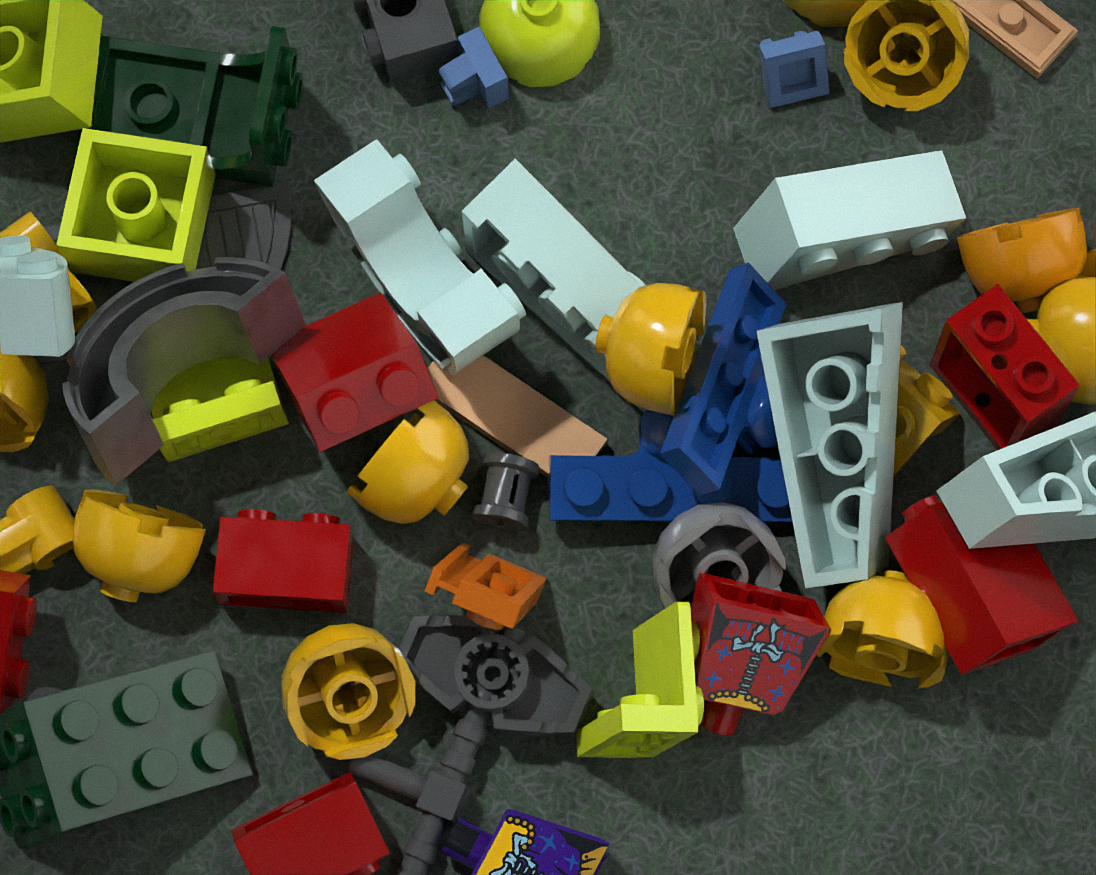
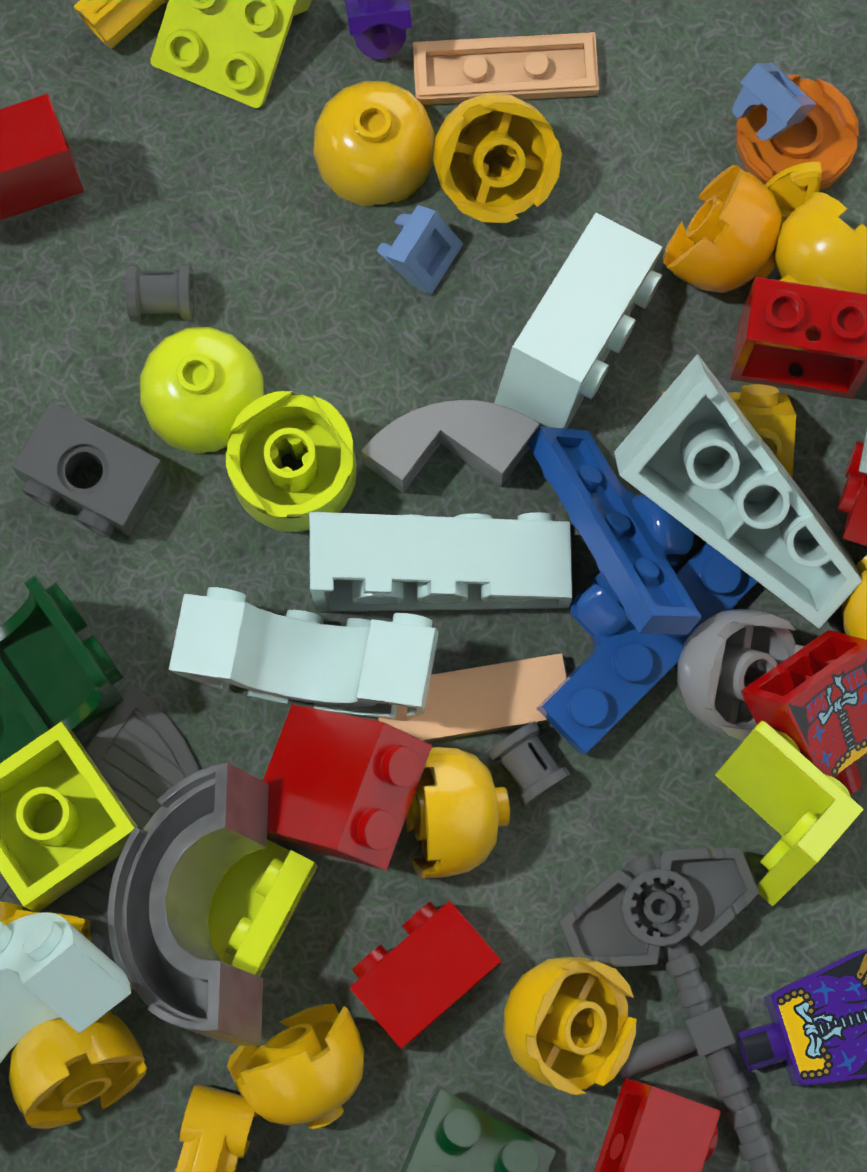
camera: 45 degrees left, 5 degrees up
orange plate [424,542,547,630] -> none
medium blue tile [438,27,509,109] -> none
yellow cylinder [595,283,707,416] -> none
none -> neon yellow brick [226,391,357,532]
none -> light grey brick [361,400,540,493]

